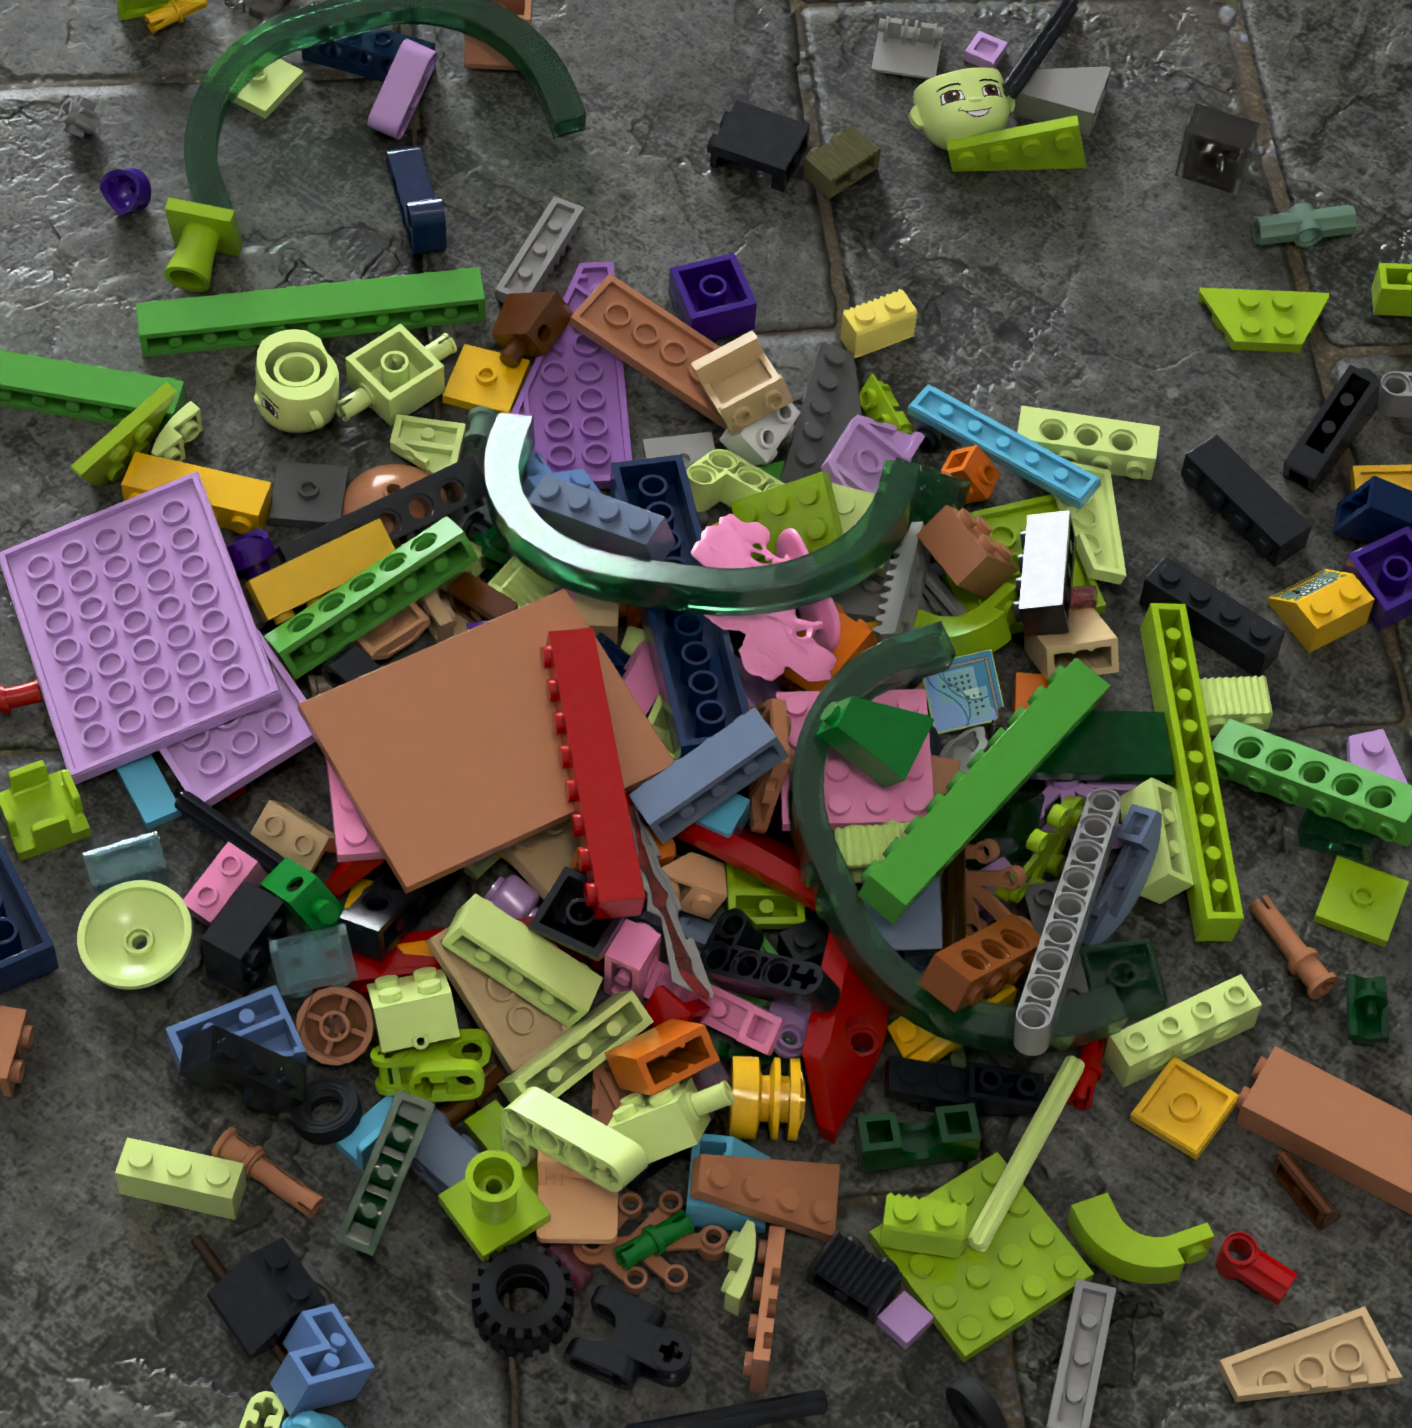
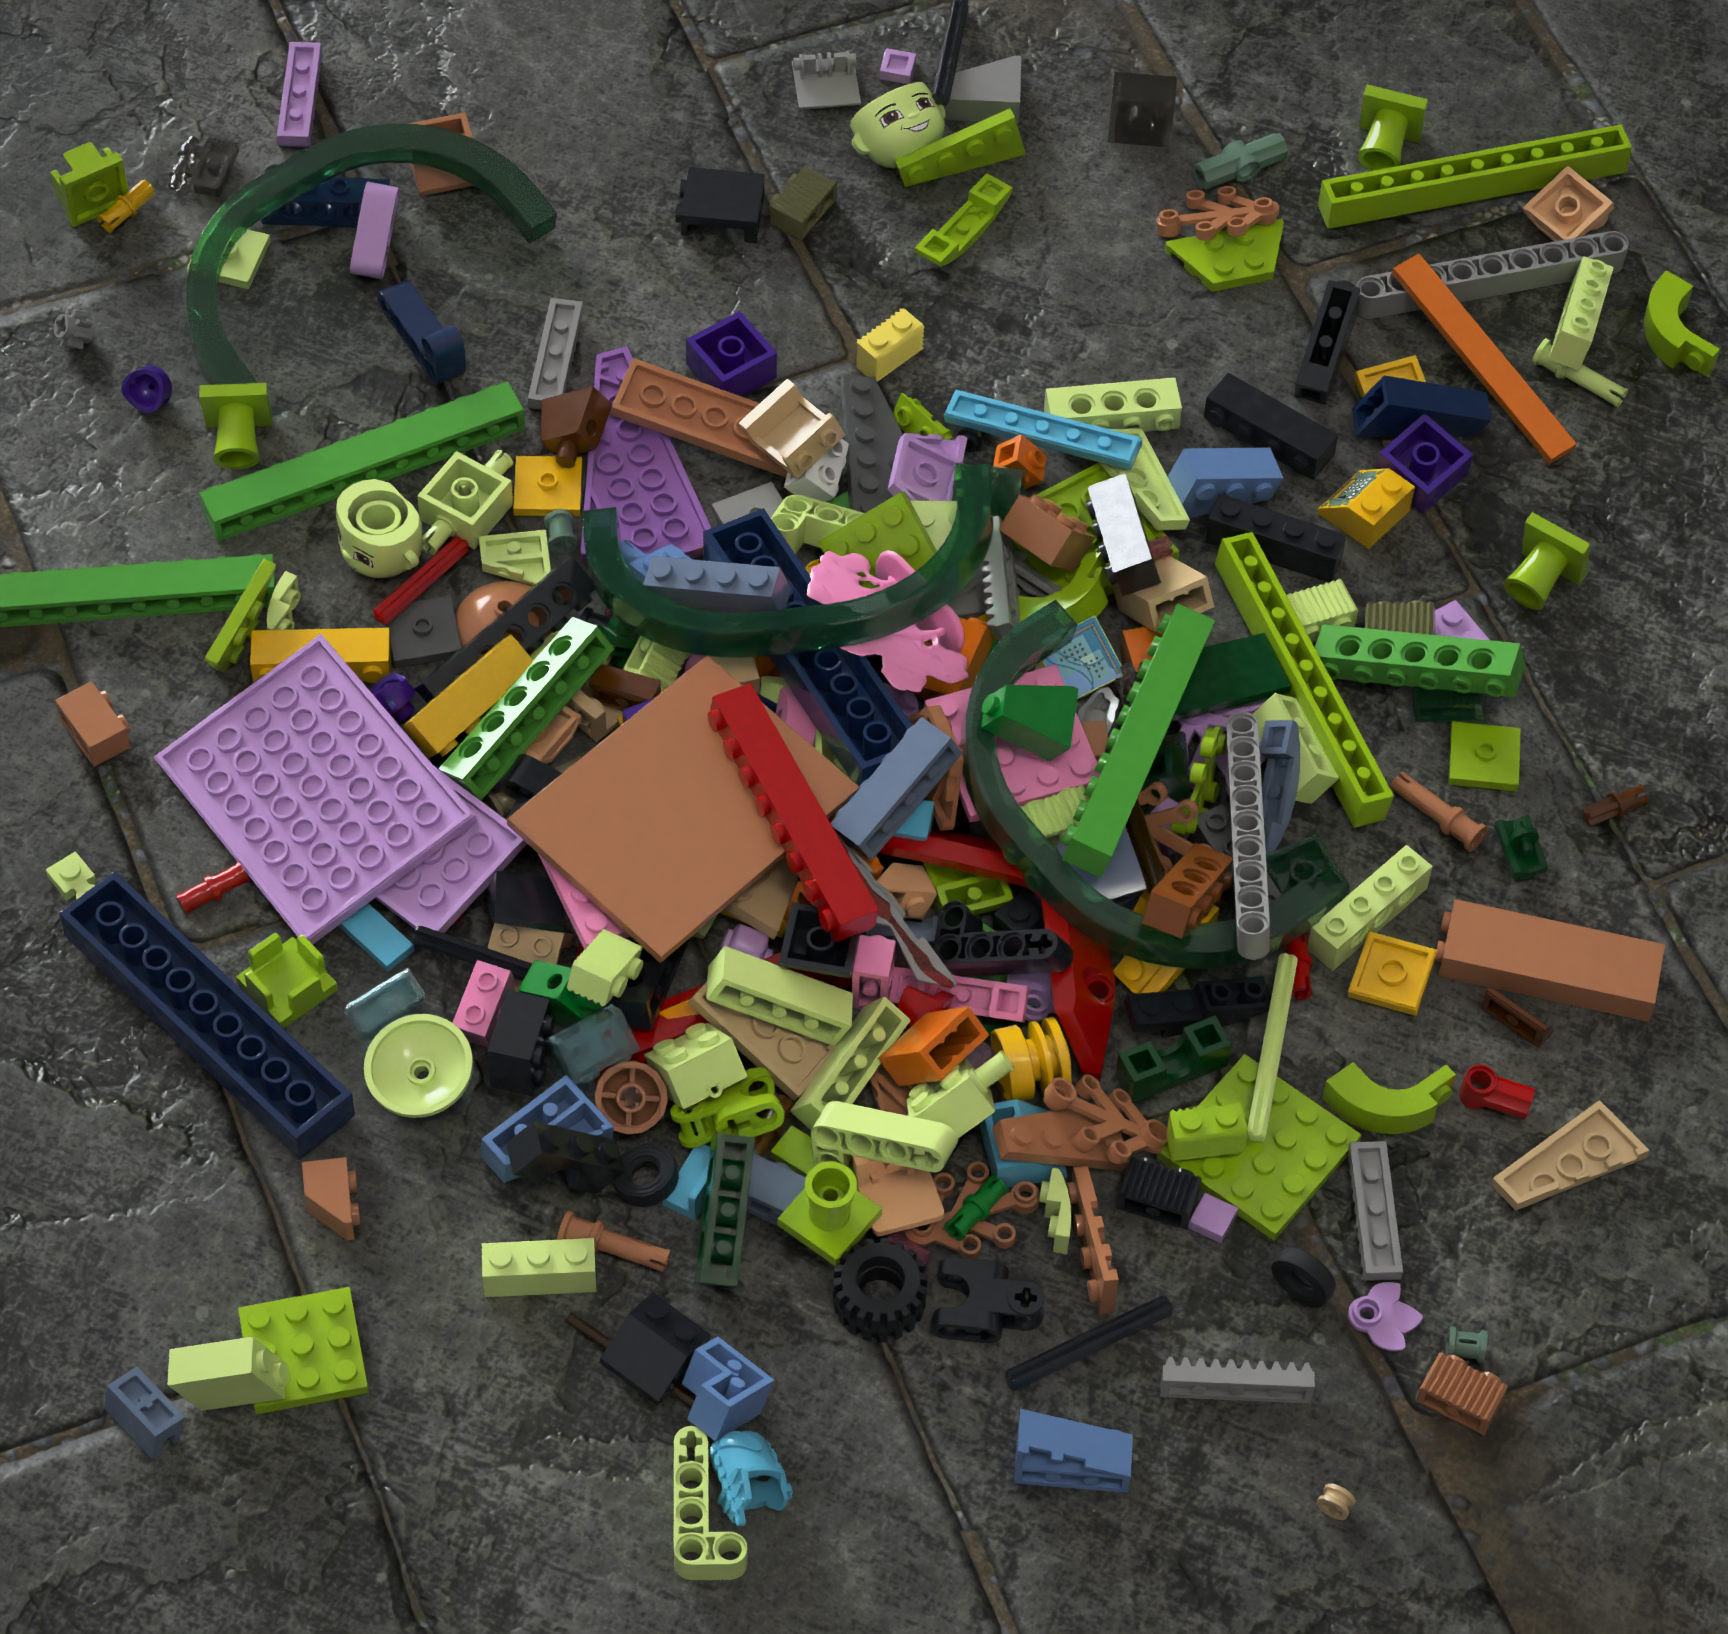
camera: 15 degrees left, 0 degrees up
none -> red axle [373,536,469,625]
none -> black slope [483,871,565,933]
none -> yellowish green brick [567,929,643,1006]
none -> lime slope [914,173,1013,266]
none -> nougat plant [1043,1074,1168,1165]
none -> nougat plant [1156,186,1280,241]
none -> medium blue wedge [1168,448,1283,518]
none -> olive brick [1365,600,1436,635]

